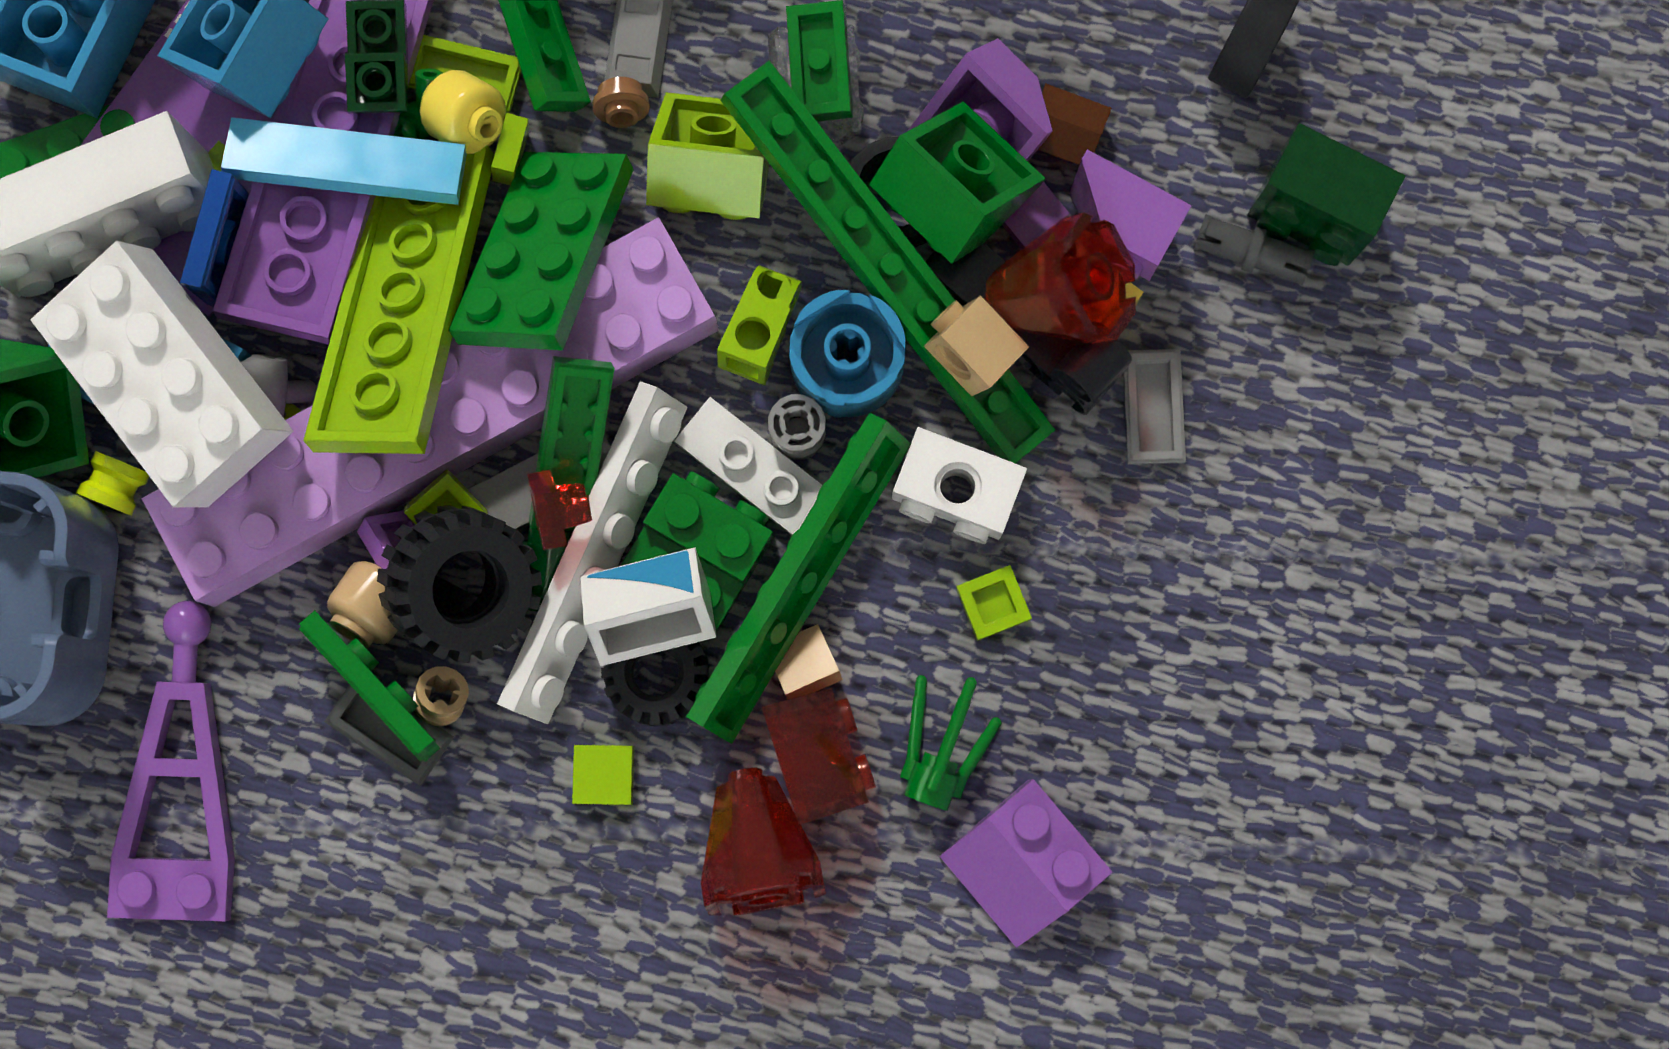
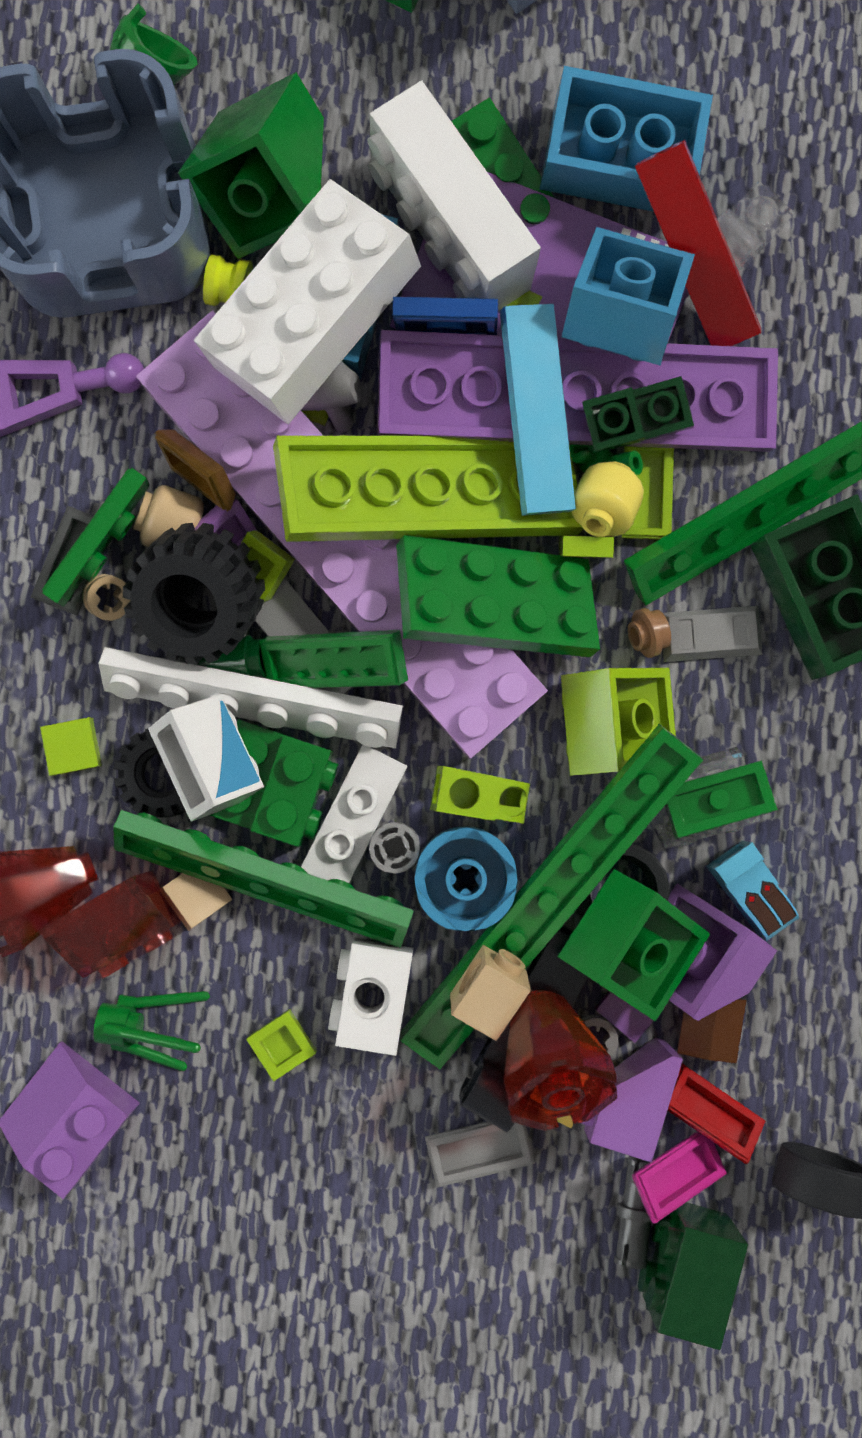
camera: 75 degrees right, 5 degrees up
clear red tile [527,470,592,550] -> none
none -> pearl gold tile [154,430,236,512]
none -> dark pink tile [632,1131,727,1223]
none -> red tile [667,1064,766,1164]
none -> medium azure leg [706,841,799,941]

